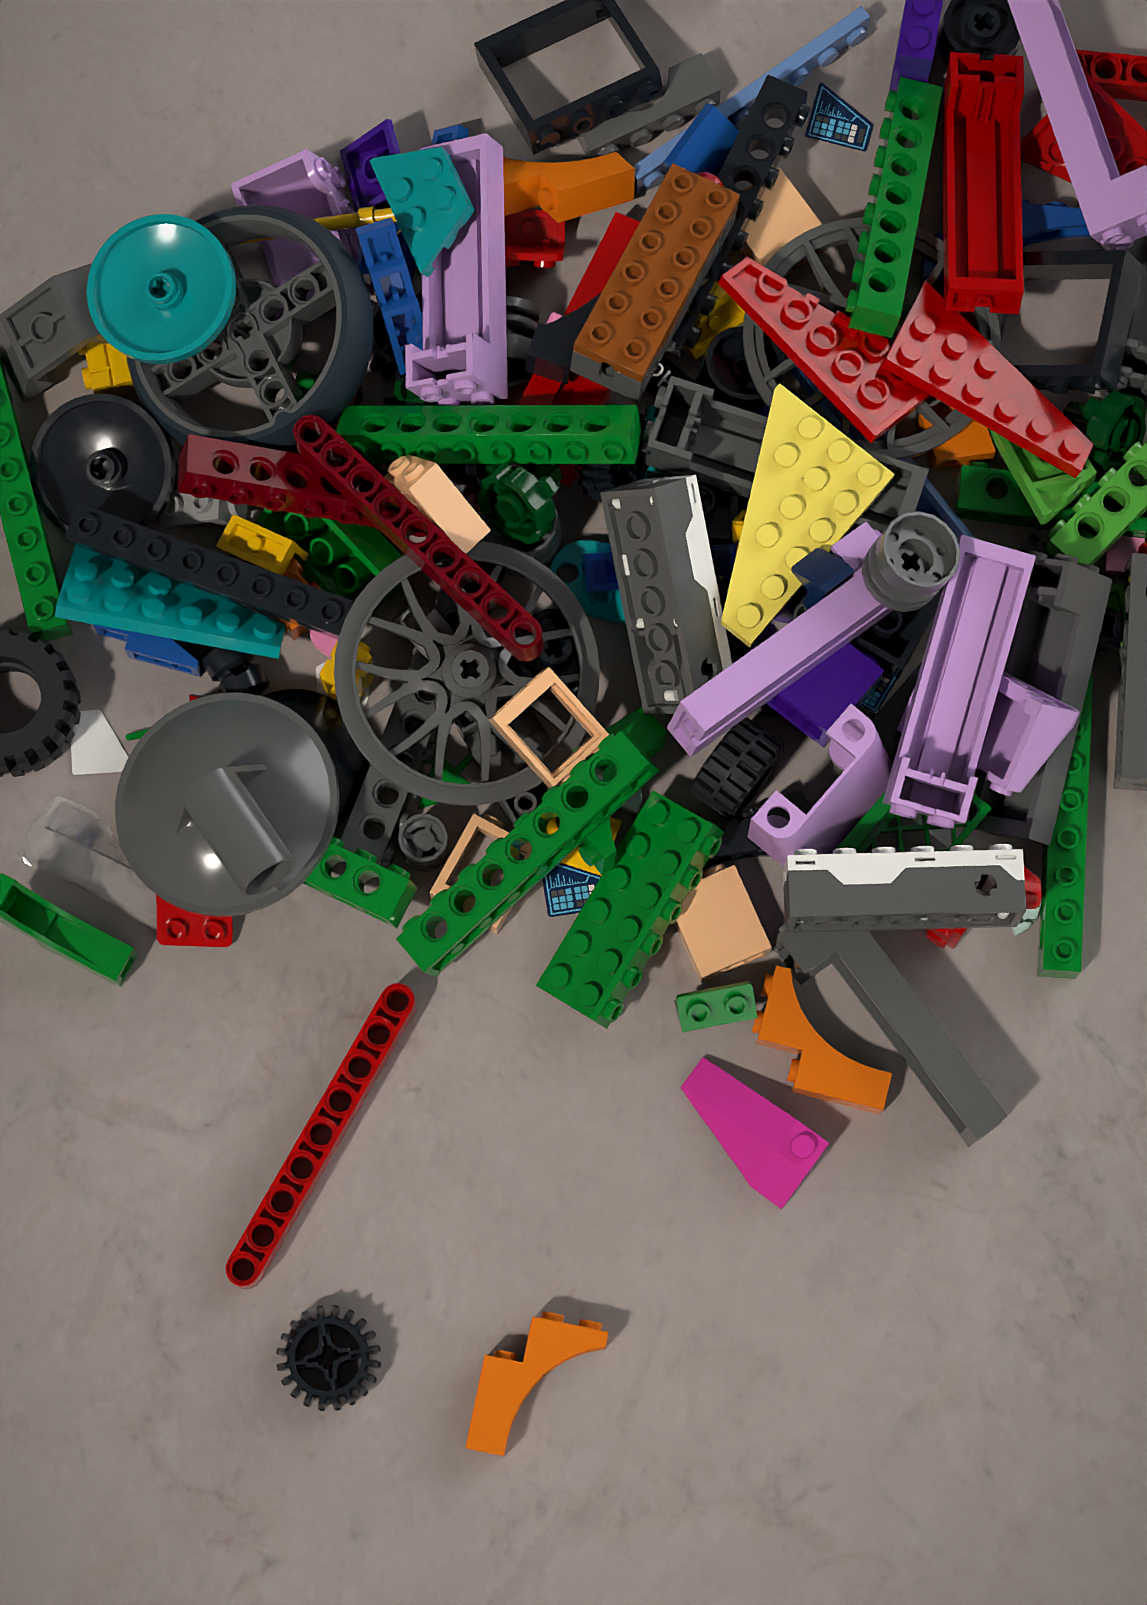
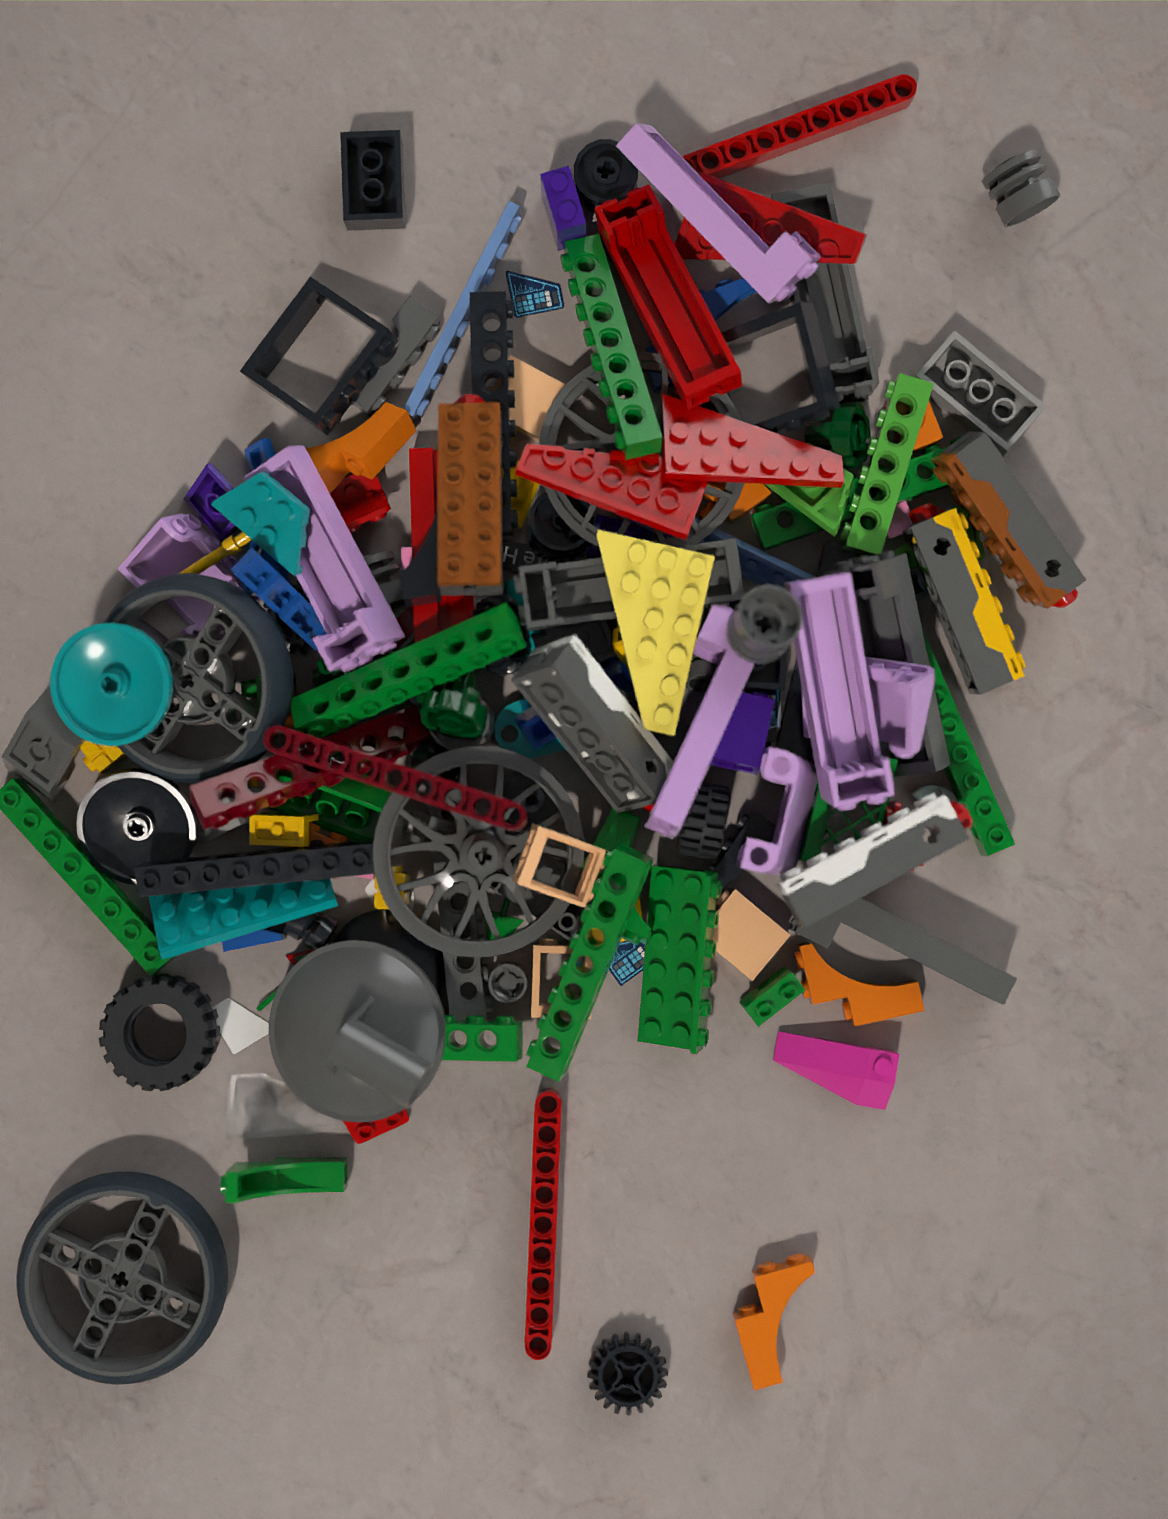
camera: 30 degrees left, 10 degrees up
light nougat window [385,455,491,554] -> none
blue slope [663,103,739,176] -> none
dark blue slope [791,548,854,610] -> none

